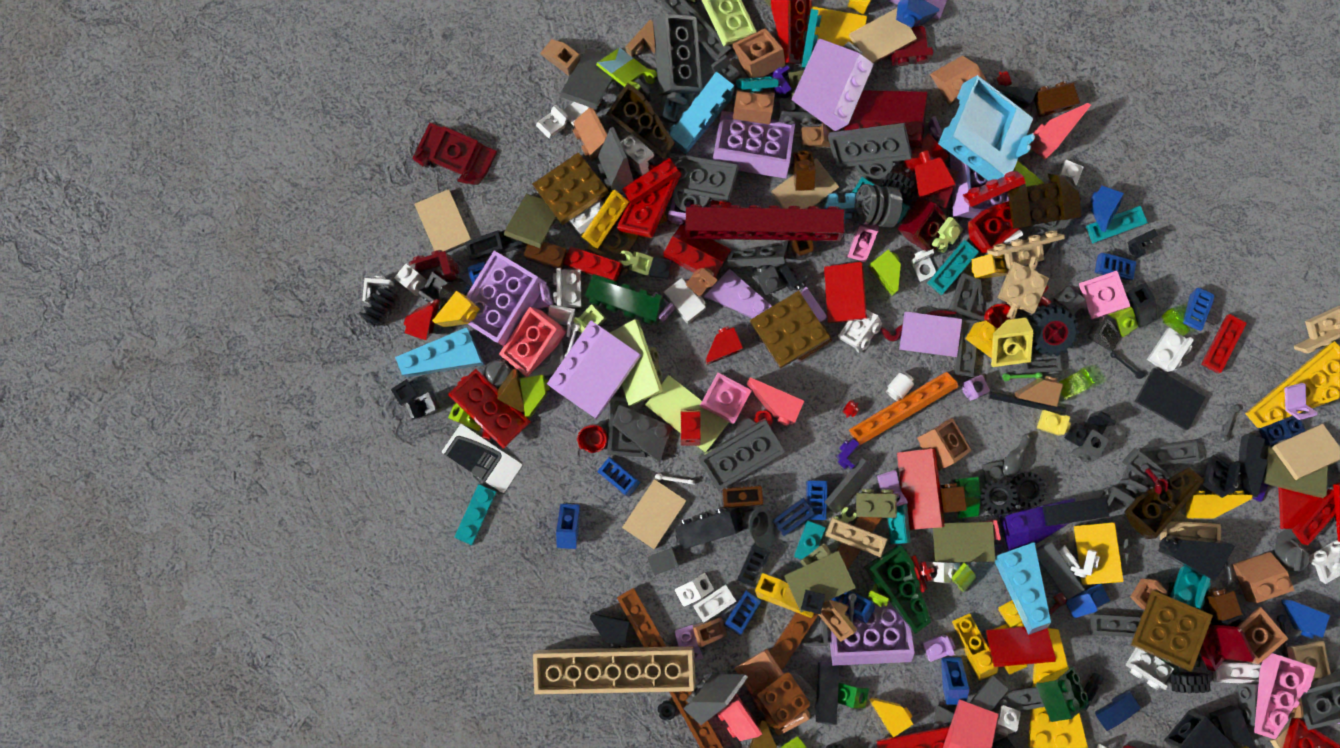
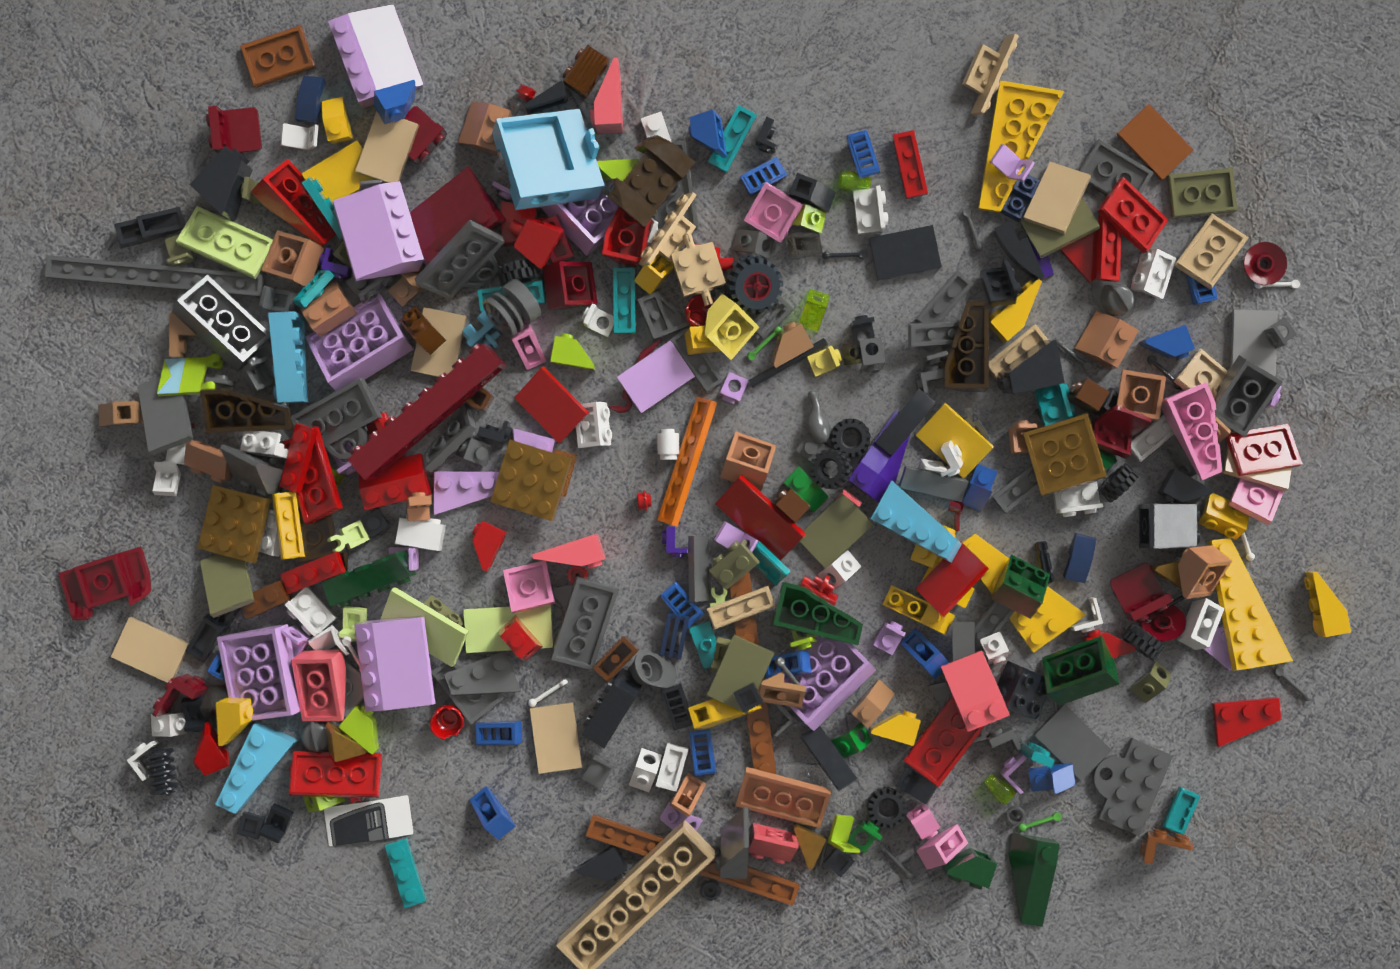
camera: 45 degrees left, 5 degrees up
dark orange bracket [752,673,810,729] -> none
yellowish green plate [932,217,963,253] -> none
lime slope [951,563,976,593] -> none
red plate [963,171,1026,207] -> none
dark red hand [1145,468,1168,494] -> none
none -> medium nougat slope [850,679,895,728]

